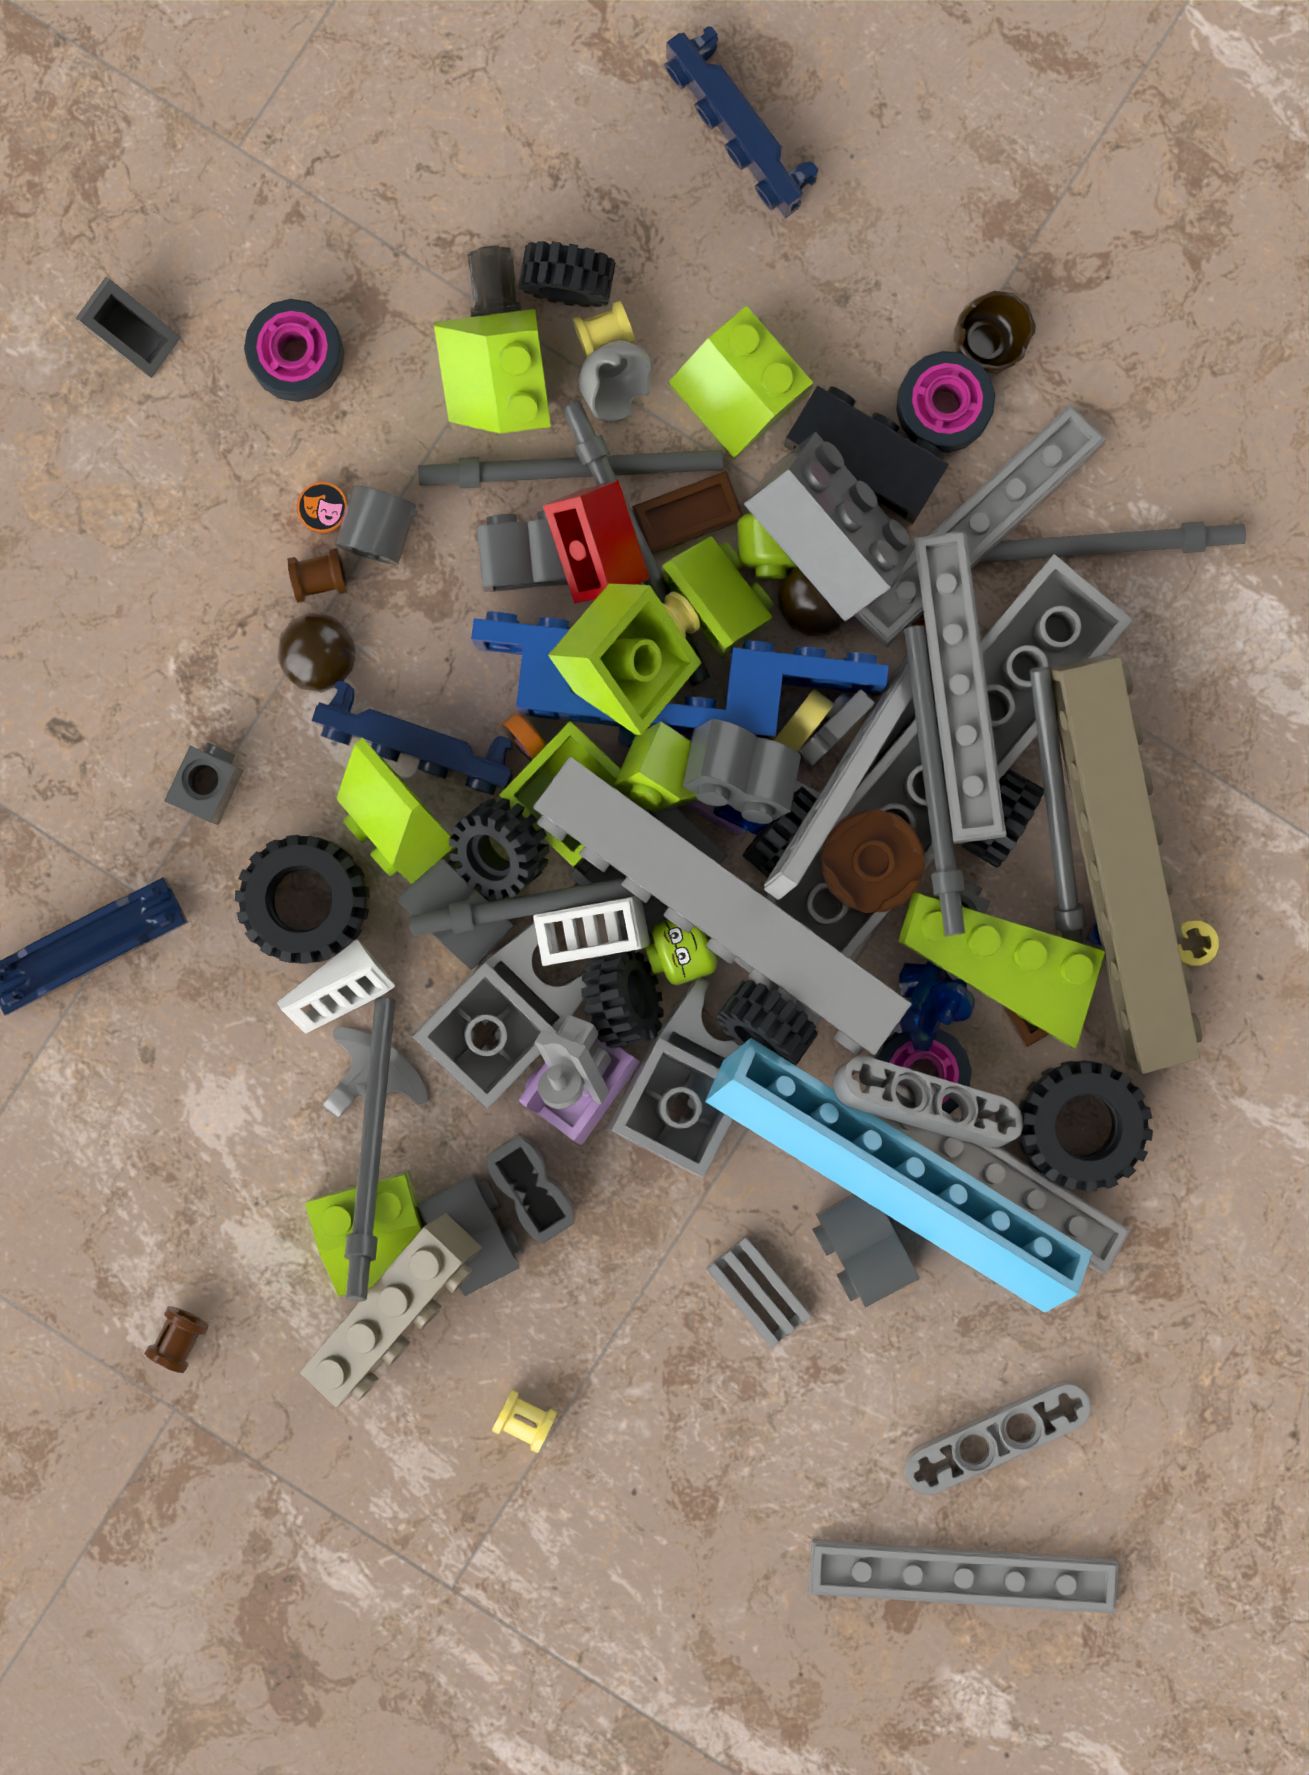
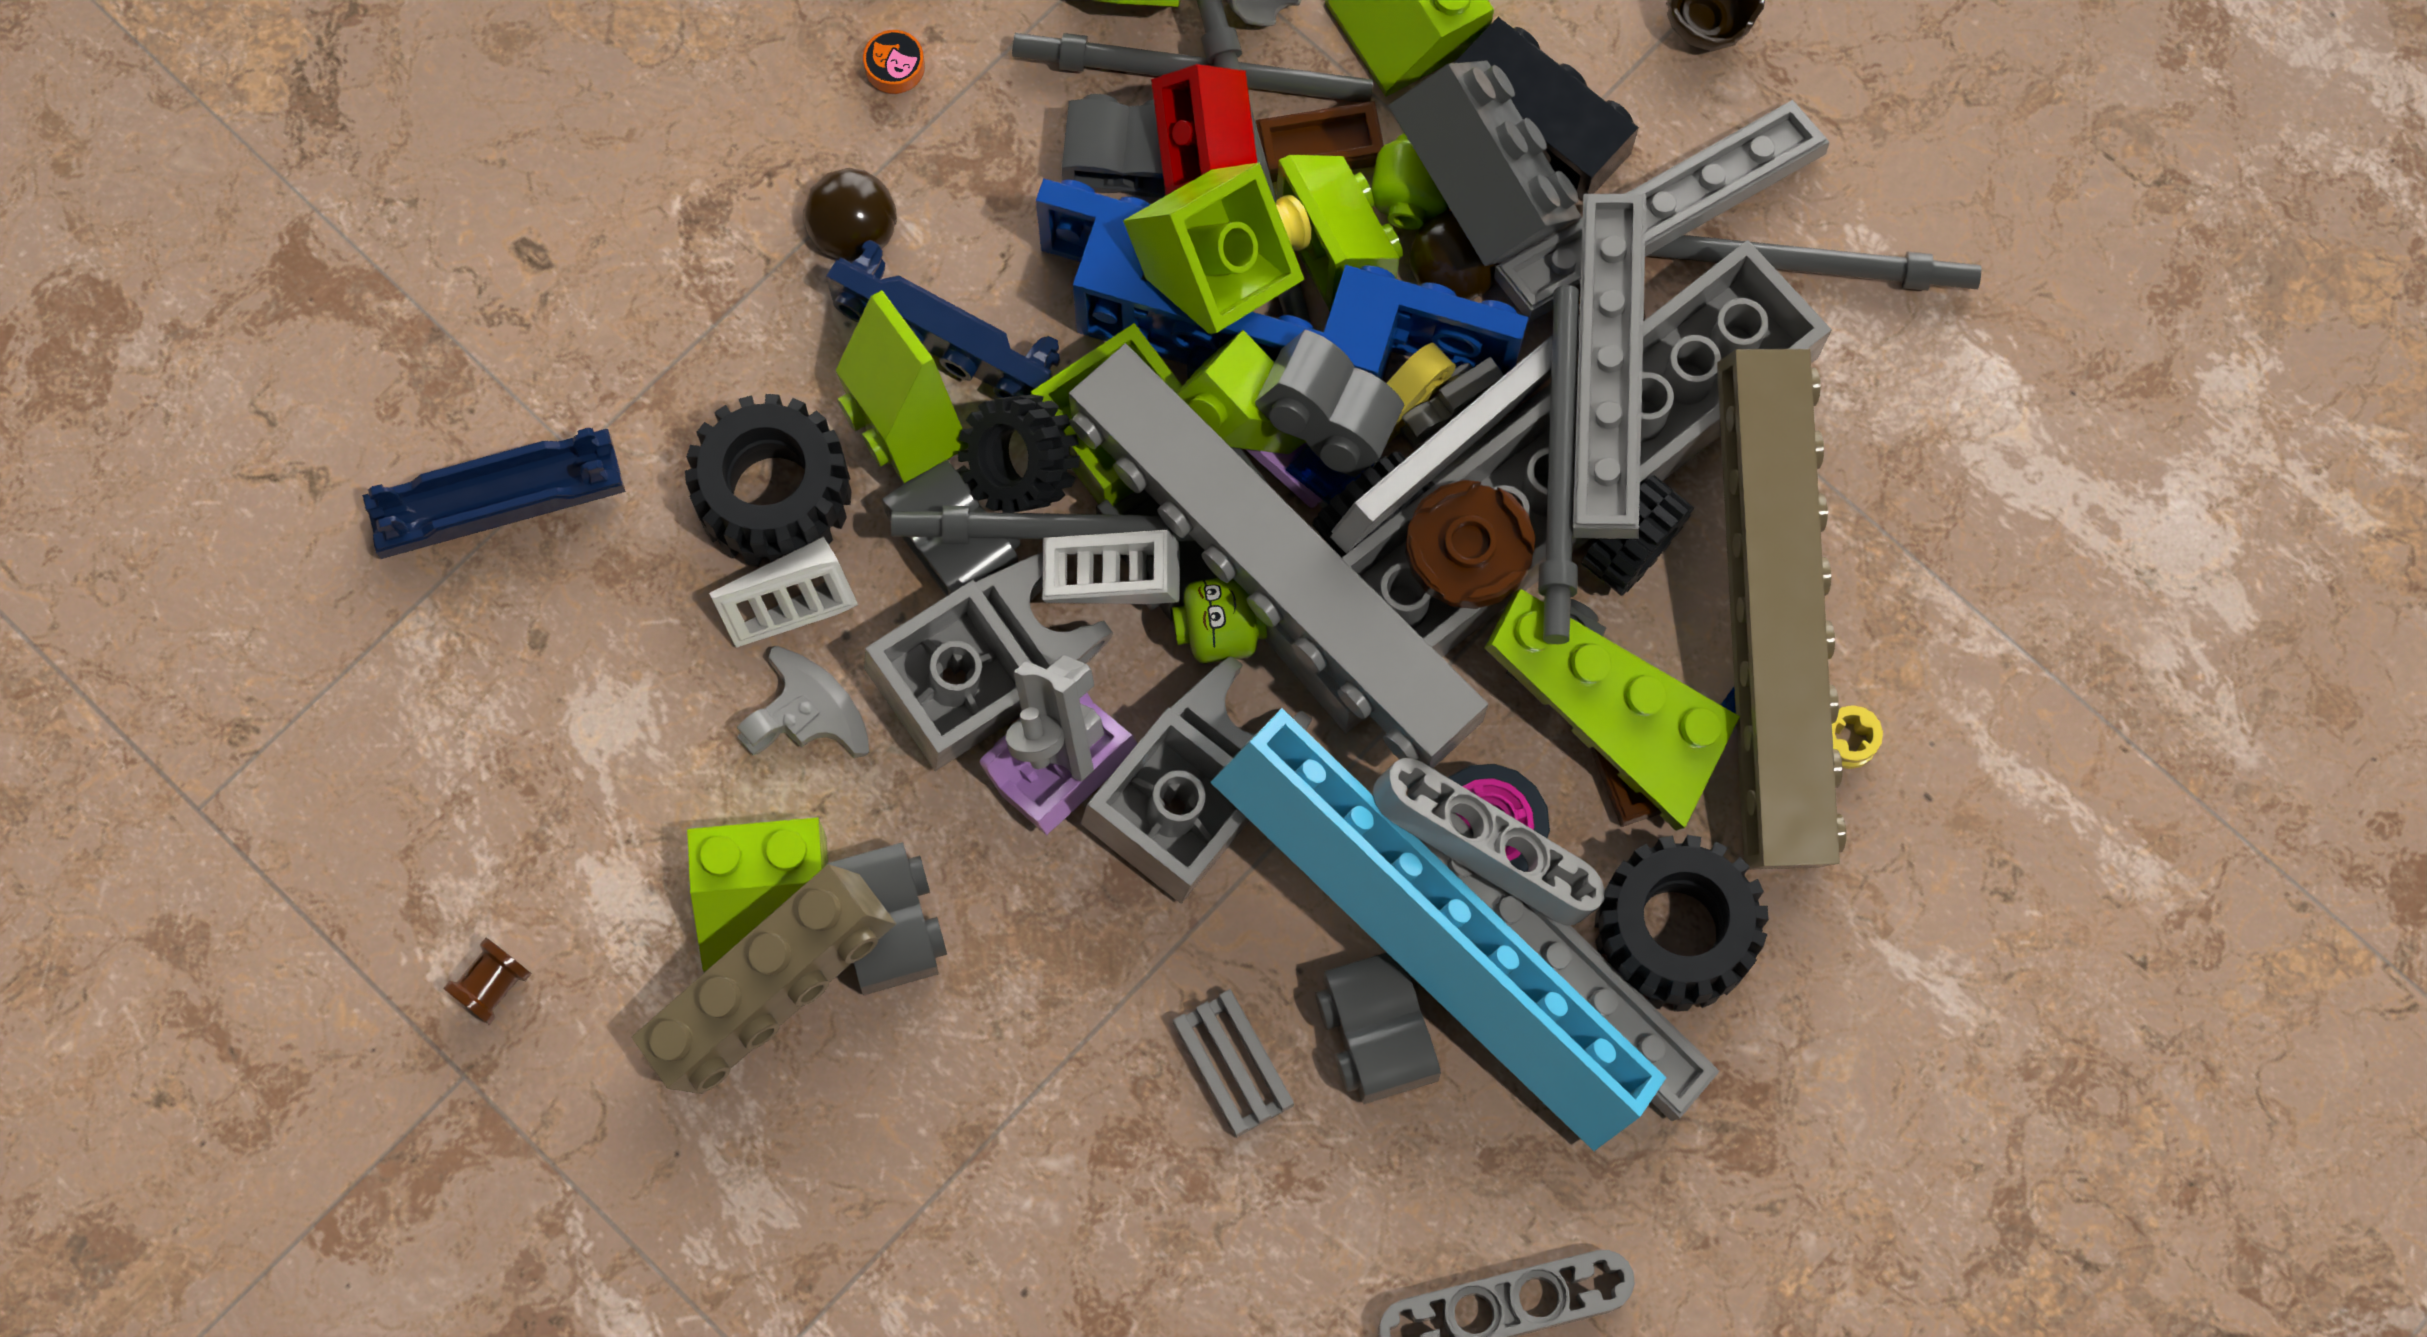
camera: 10 degrees right, 15 degrees down
dark grey brick [164,742,243,825] -> none
reddish brown bush [287,548,348,603] -> none
dark grey piece [335,485,417,565] -> none
dark grey bar [344,997,395,1302] -> none
dark grey brick [487,1133,575,1243] -> none
light yellow bush [492,1389,558,1453] -> none
orange tile [501,713,547,762] -> none
black tyre [581,950,664,1048] -> none
black tyre [717,980,818,1066] -> none
clear blue hips [892,961,975,1051] -> none
wheel [896,351,995,453] -> none
dark grey bar [1030,667,1086,944] -> none

